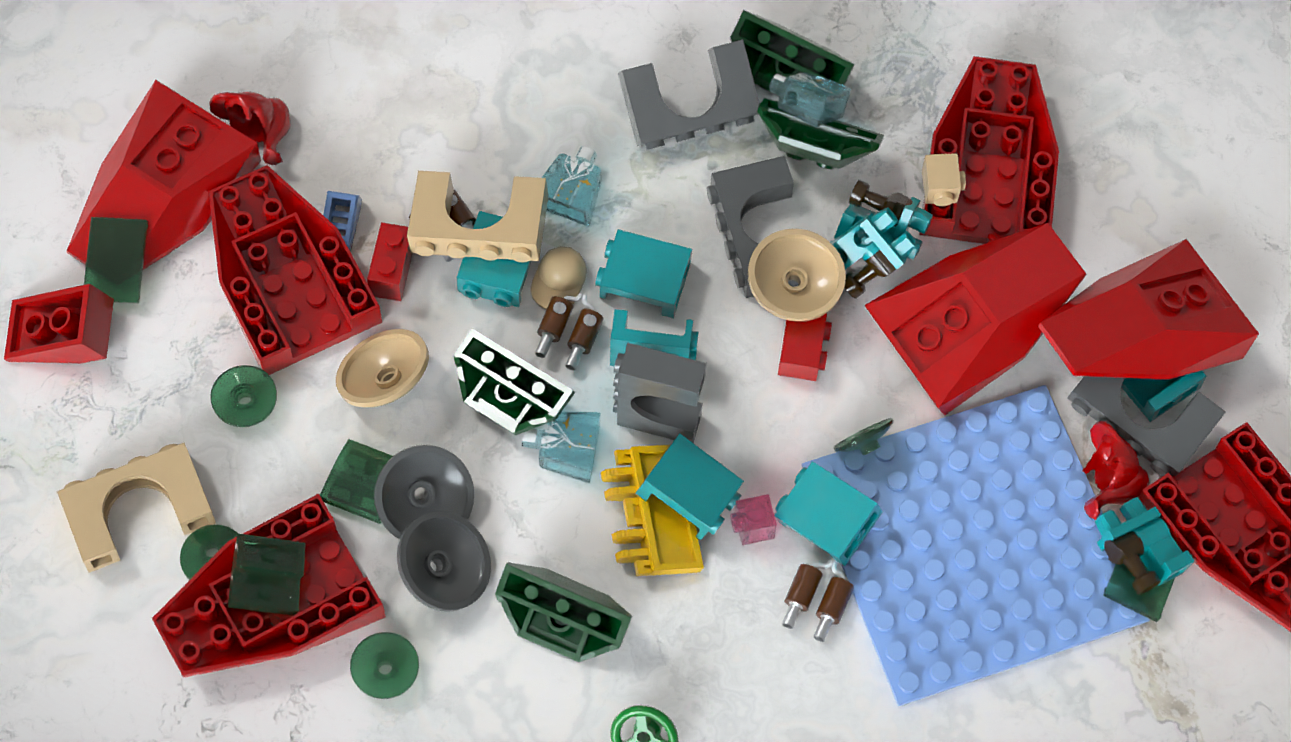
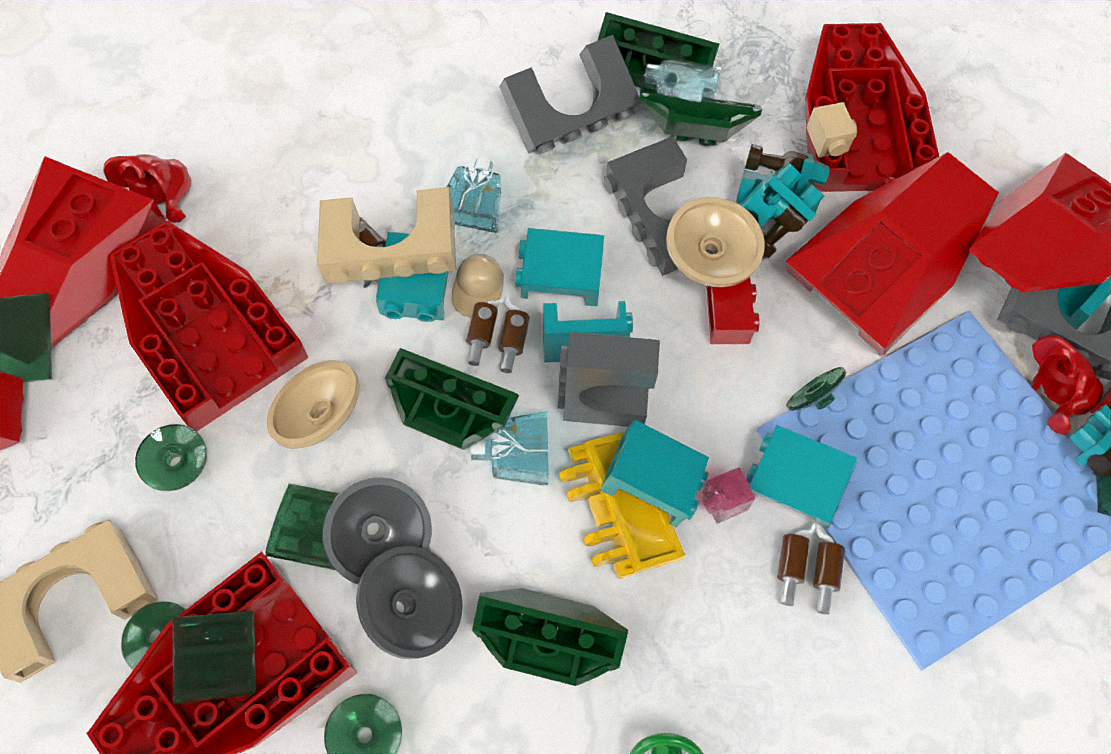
camera: 10 degrees left, 0 degrees up
medium blue slope [323,191,362,252] -> none
red brick [367,222,413,302] -> none

